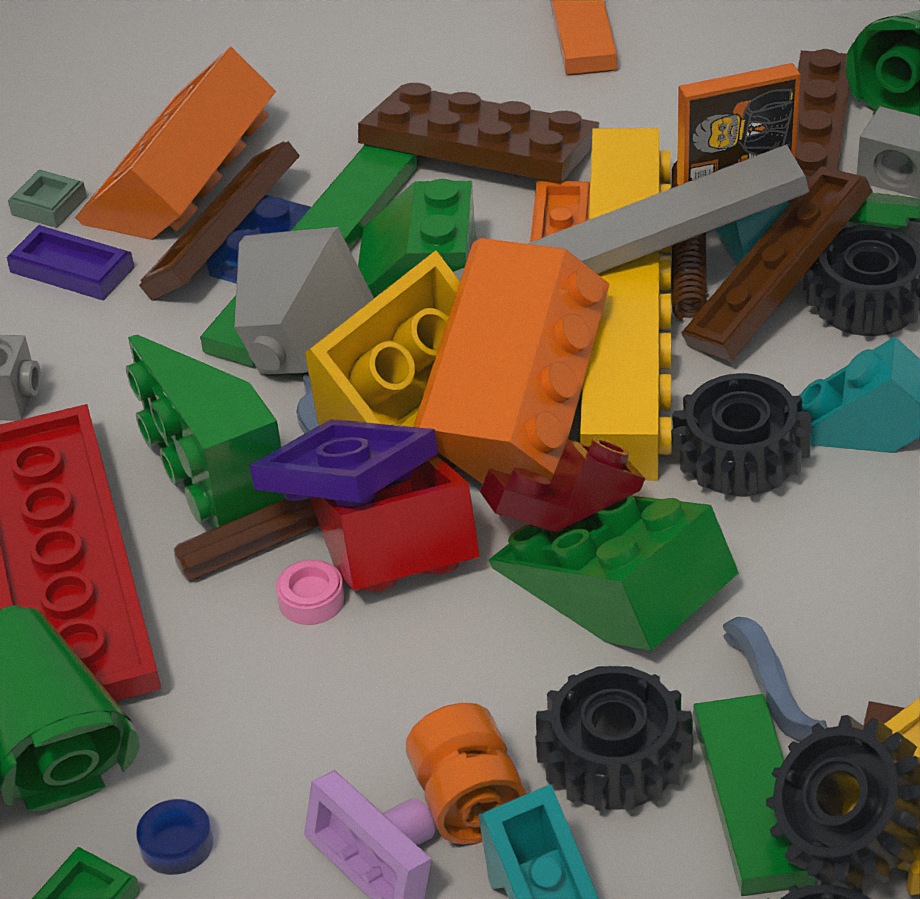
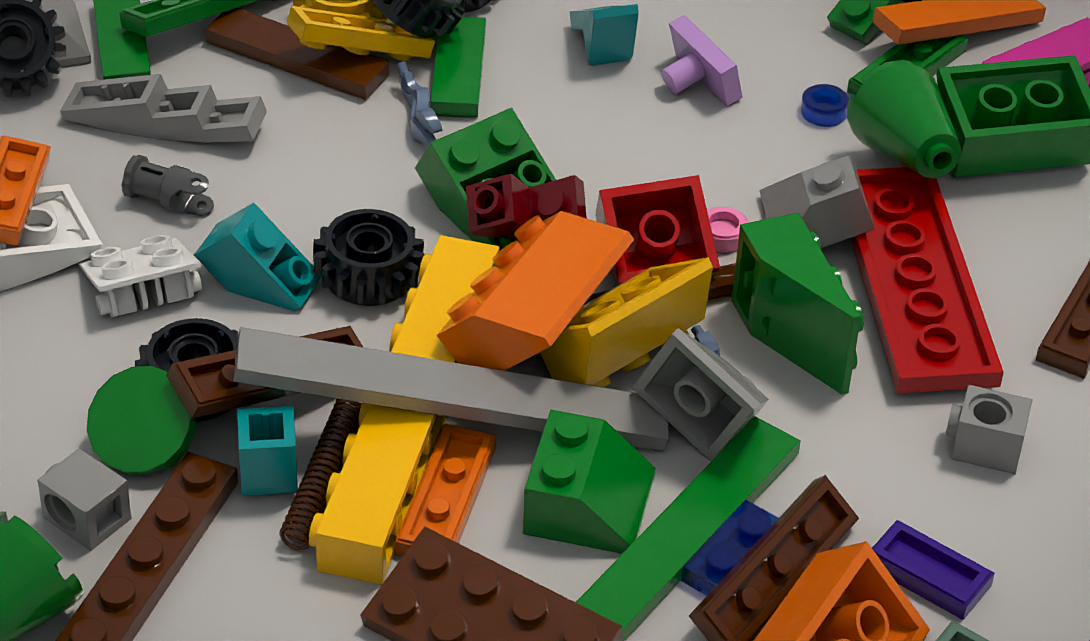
camera: 175 degrees left, 0 degrees up
dark purple plate [250,419,438,507] -> none
orange wheel [406,702,527,844] -> none
black gear [535,666,693,811] -> none
tile [677,63,800,186] -> none
none -> light grey slope [759,155,875,248]

